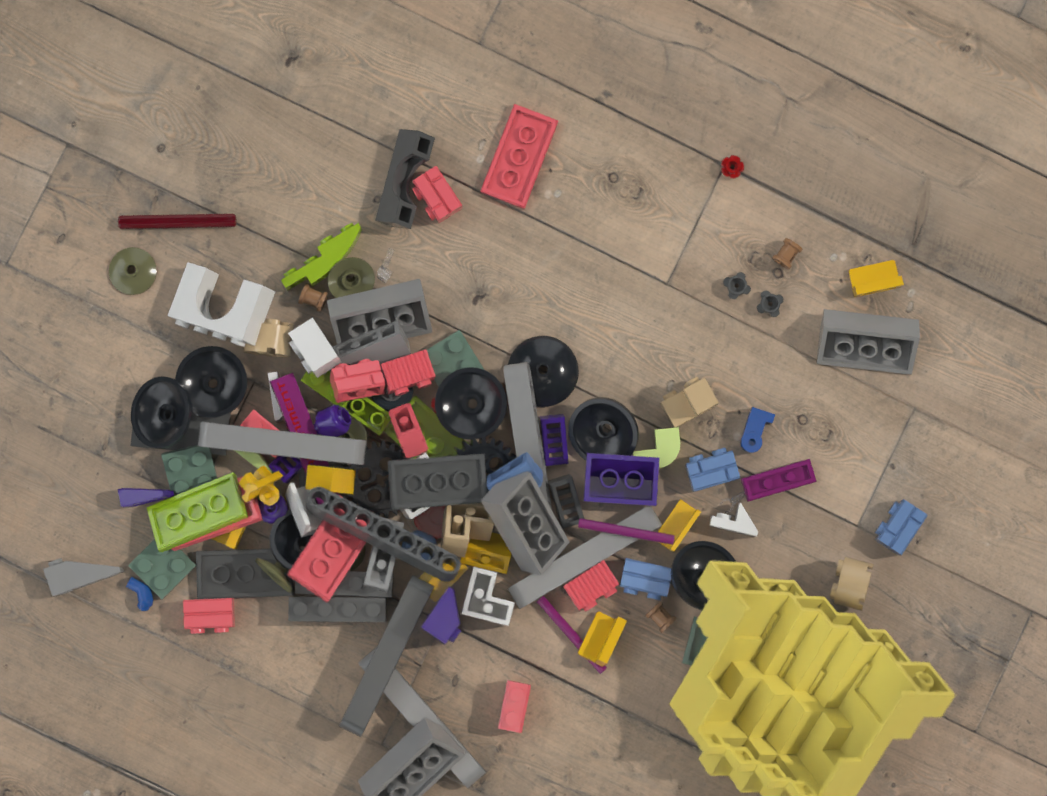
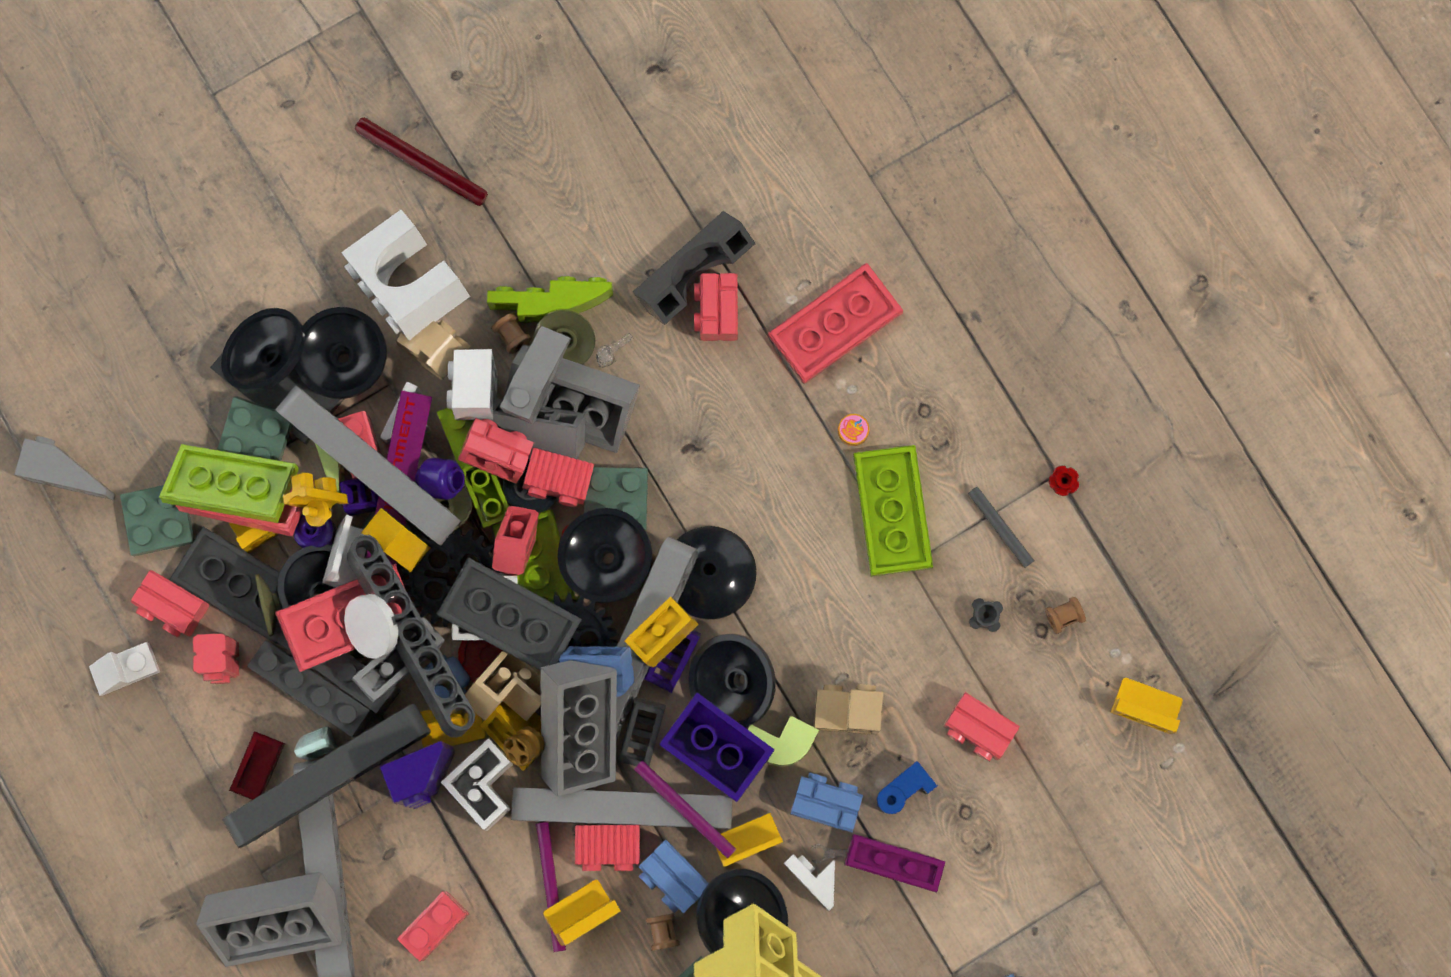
camera: 35 degrees right, 5 degrees down
olive dish [109,247,157,295] -> none
dark purple slope [118,488,174,507] -> none
blue arm [126,577,154,611] -> none
dark grey plate [757,290,784,317] -> none
light grey slope [817,309,920,375] -> none
none -> white slope [89,642,160,696]
none -> coral brick [193,633,239,684]
none -> dark red tile [229,731,285,800]
none -> light aqua slope [294,727,338,760]
none -> white tile [344,594,398,659]
none -> light grey slope [500,326,571,425]
none -> pearl gold wheel [503,726,544,766]
none -> yellow panel [624,596,698,668]
none -> tile [838,414,869,446]
none -> lime tile [853,445,933,577]
none -> coral brick [944,692,1020,762]
none -> dark grey bar [968,486,1035,568]

